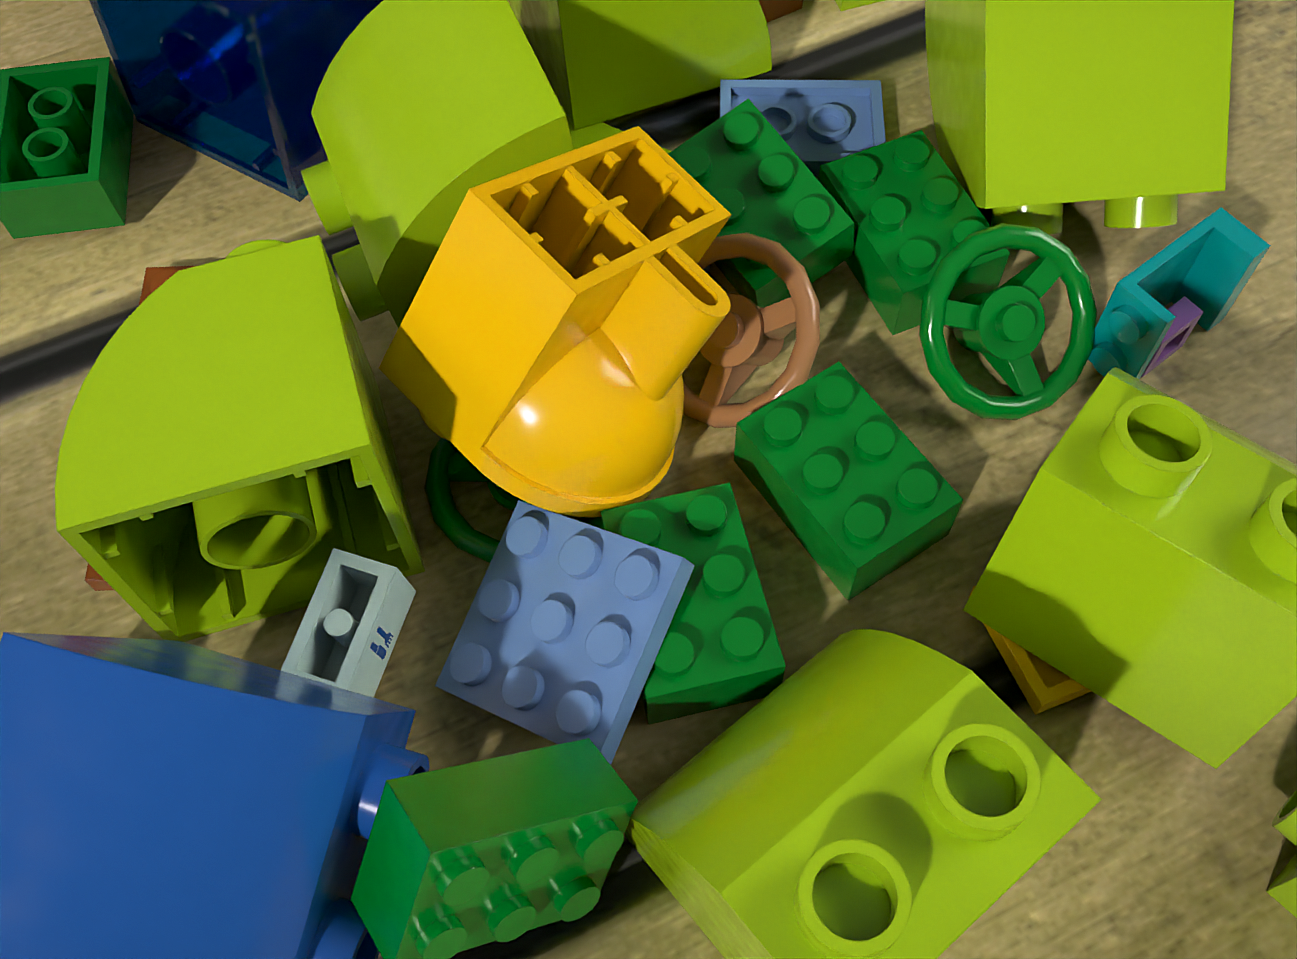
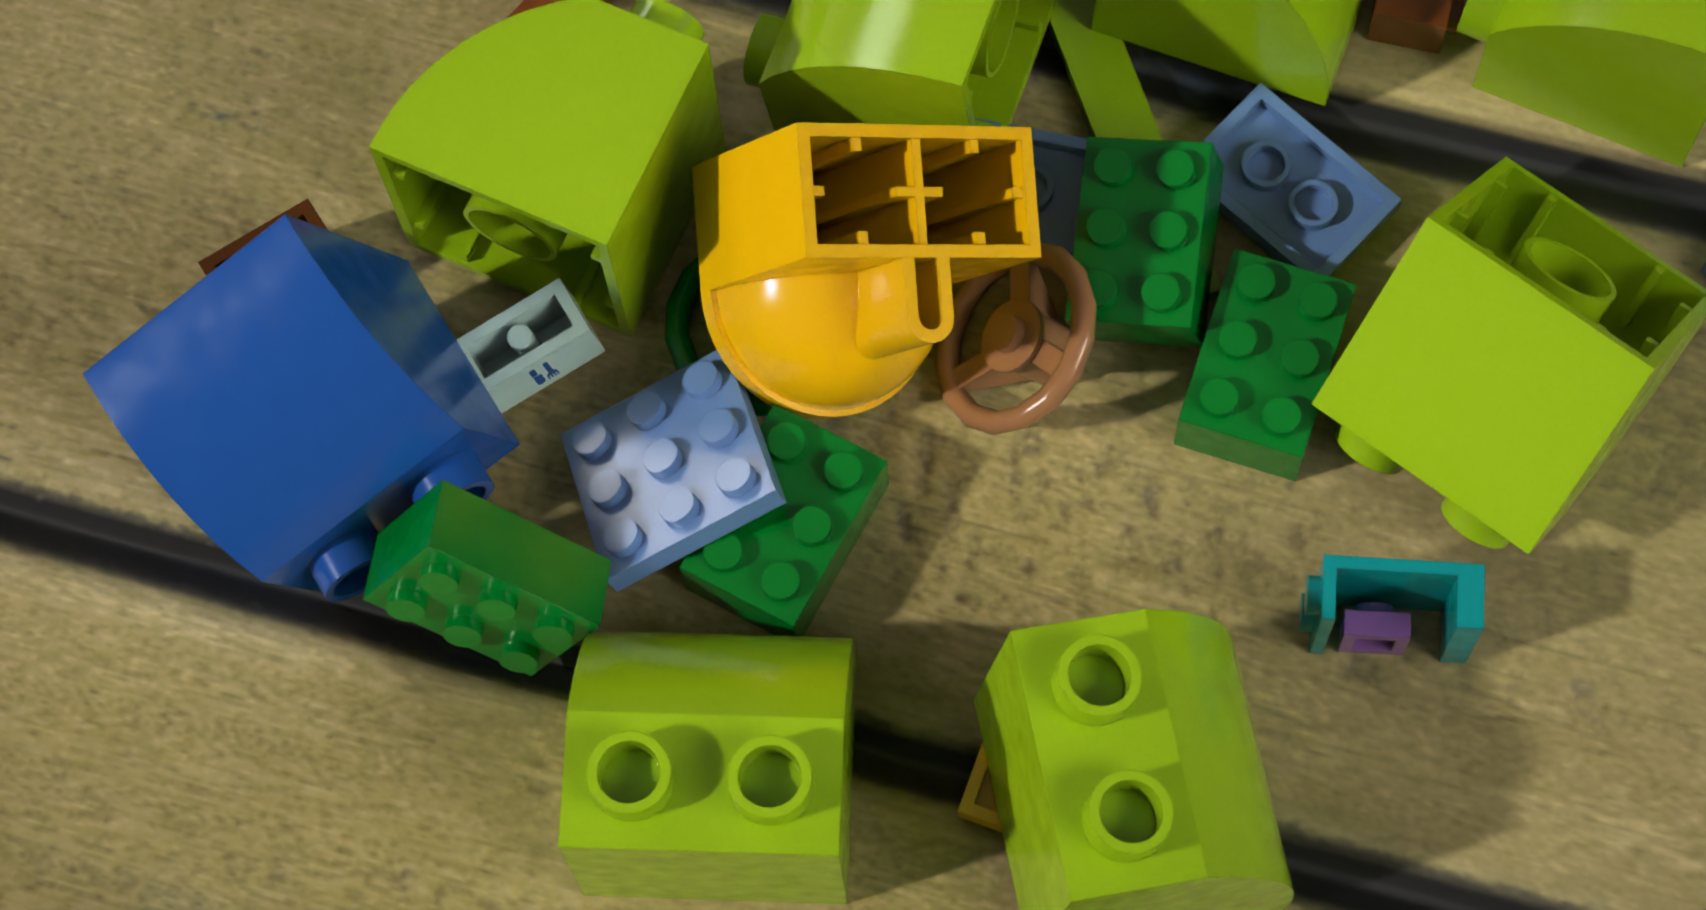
camera: 45 degrees right, 10 degrees up
green brick [734,361,963,601] -> none
green piece [919,223,1097,420] -> none

